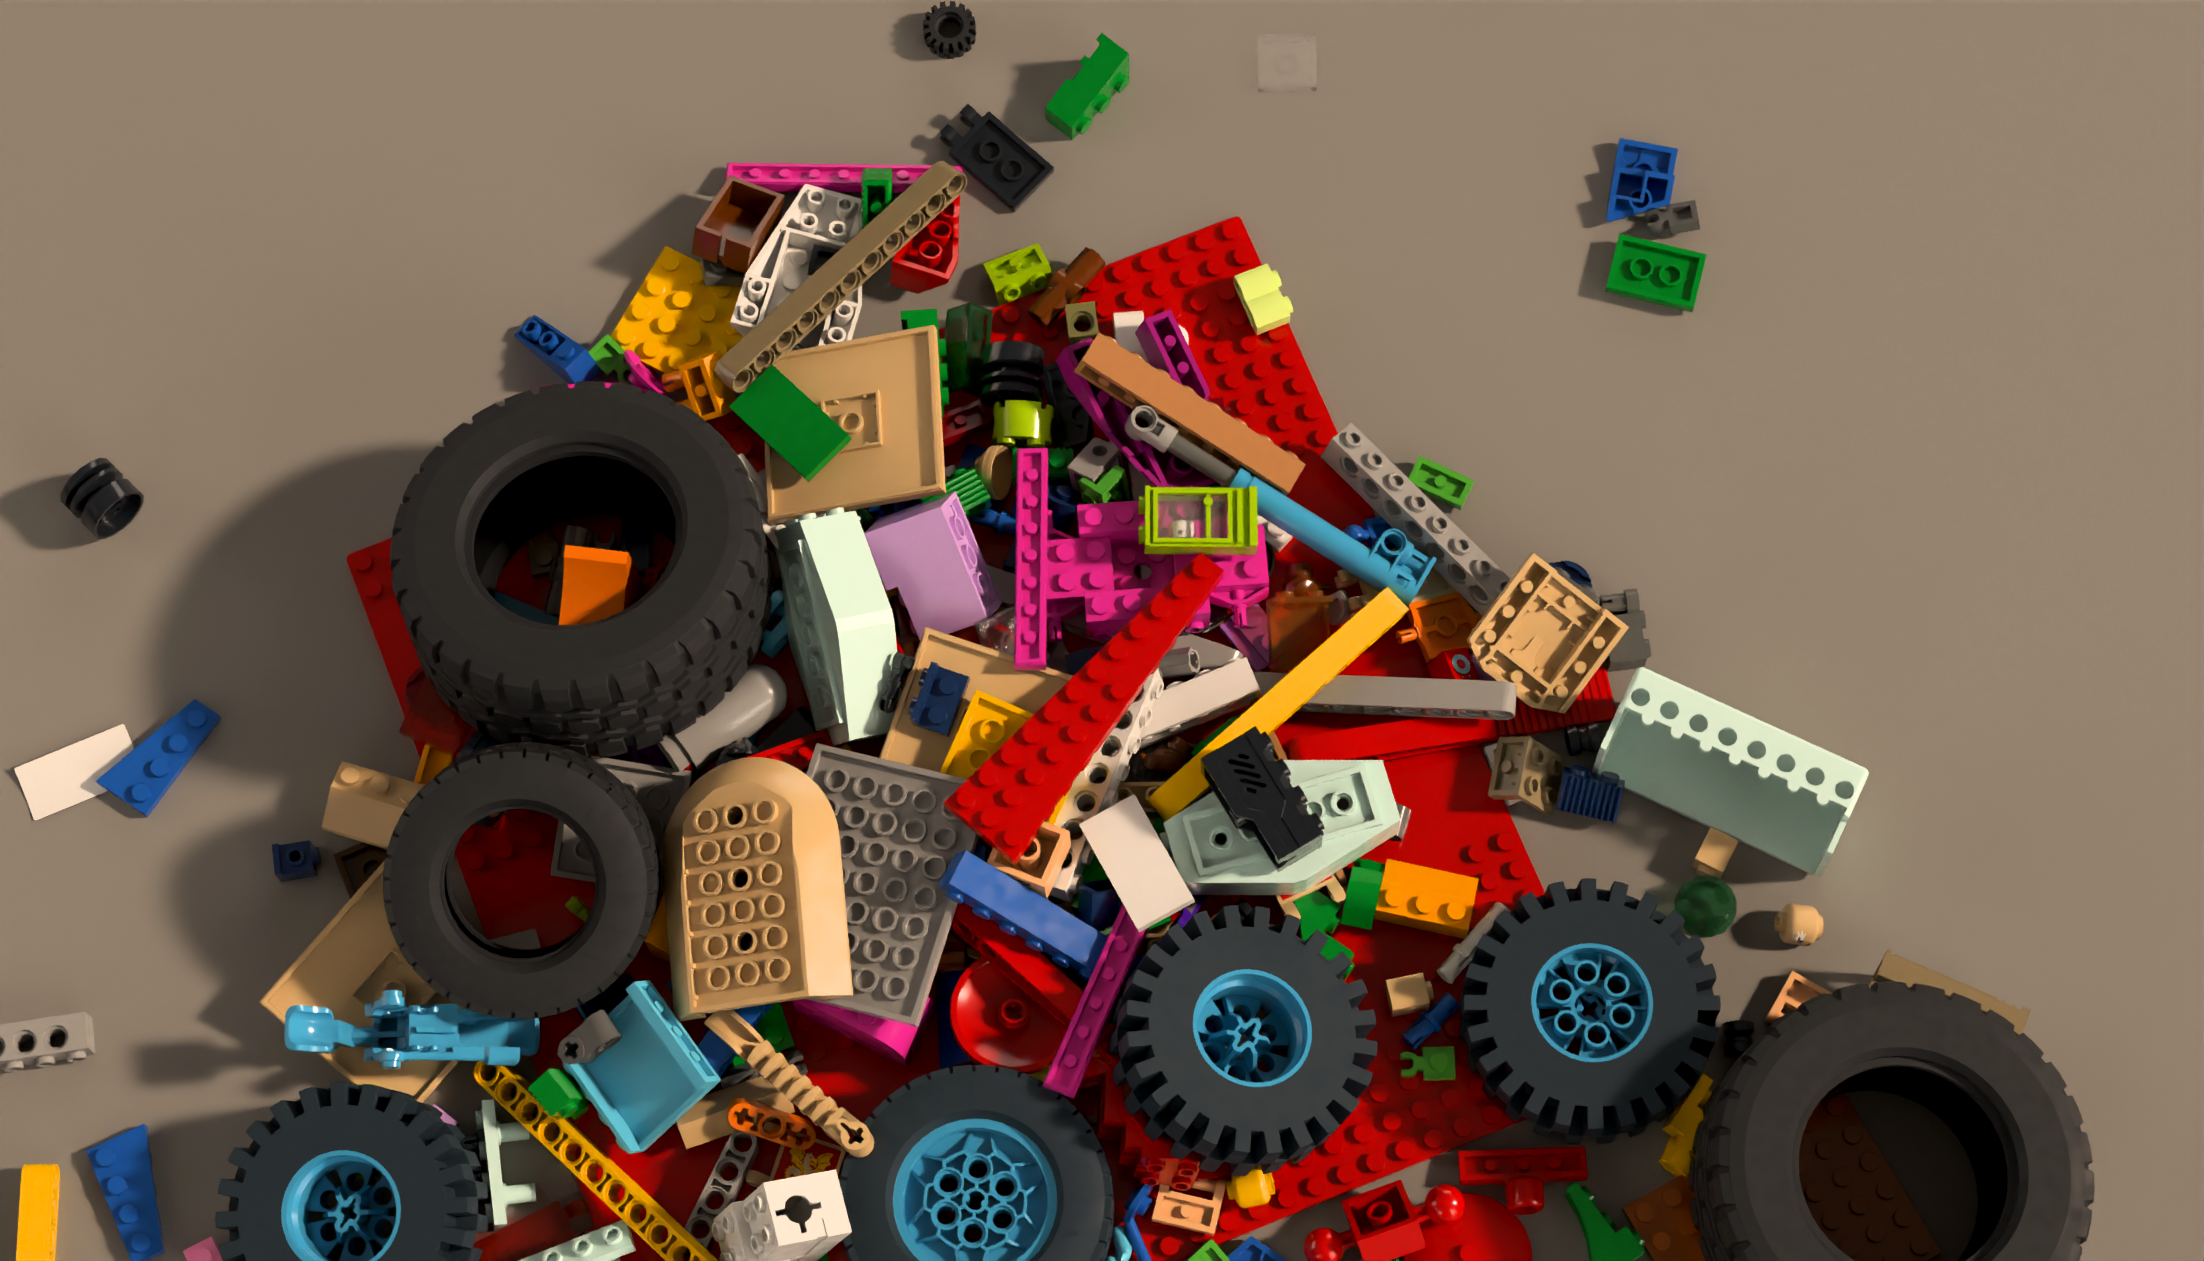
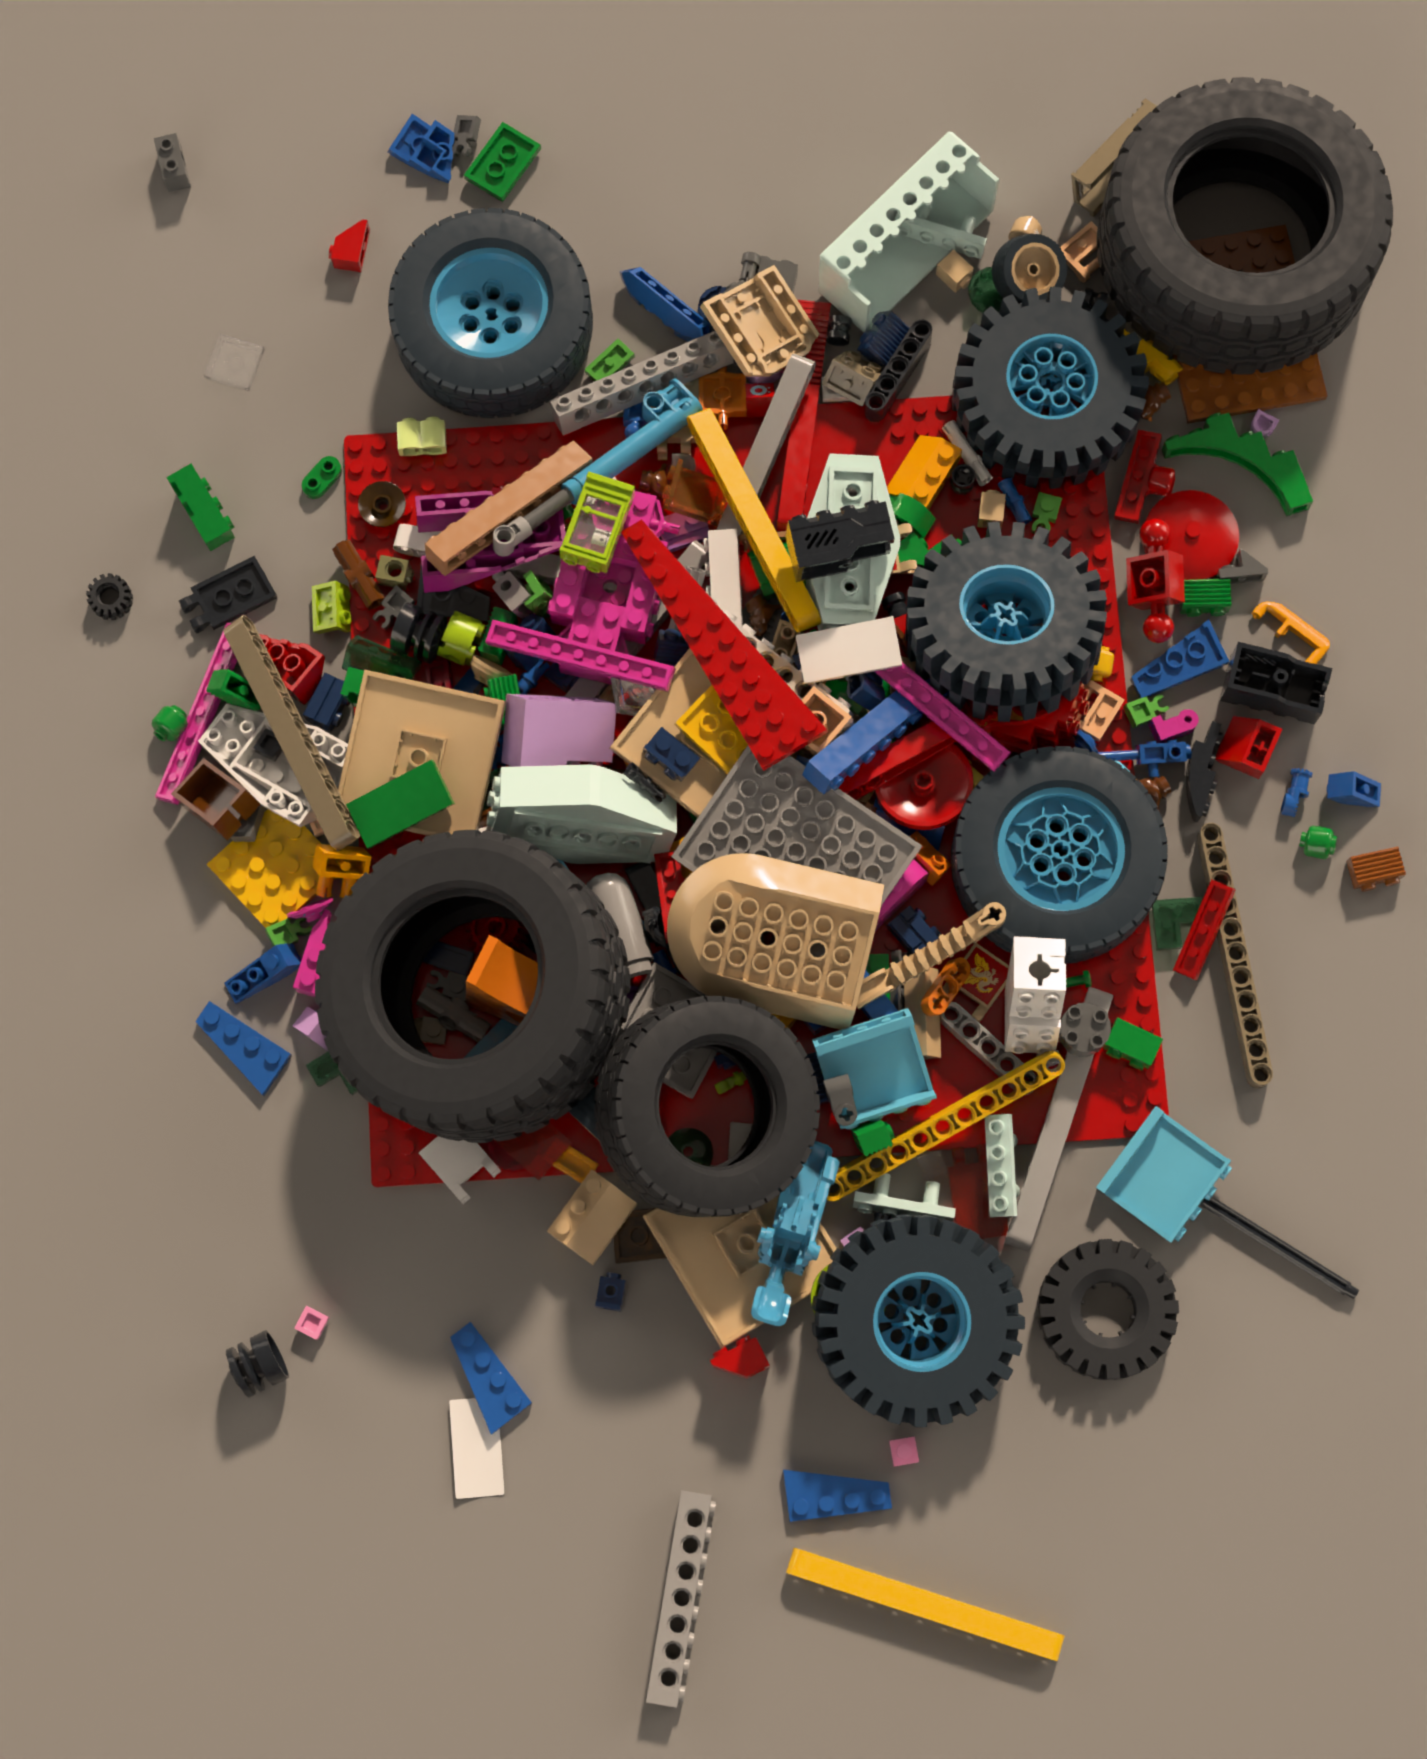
camera: 70 degrees left, 5 degrees up
none -> green head [151,705,188,741]
none -> blue wing [195,1001,292,1096]
none -> bright pink plate [294,1306,330,1340]
none -> green plate [302,456,342,499]
none -> dark blue brick [303,673,350,732]
none -> red slope [329,219,370,272]
none -> dark brown dish [358,481,406,527]
none -> dark grey plate [373,585,416,630]
none -> black wheel [388,208,593,418]
none -> white flag [419,1136,501,1204]
none -> blue brick [620,267,712,342]
none -> dish [668,1128,714,1167]
none -> red slope [710,1335,770,1379]
none -> black beam [864,319,932,422]
none -> dark blue brick [887,905,941,955]
none -> light aqua plate [894,204,987,259]
none -> orange bracket [909,831,952,886]
none -> black wheel [950,464,976,495]
none -> wheel [991,234,1067,304]
none -> reddish brown animal [1141,381,1171,422]

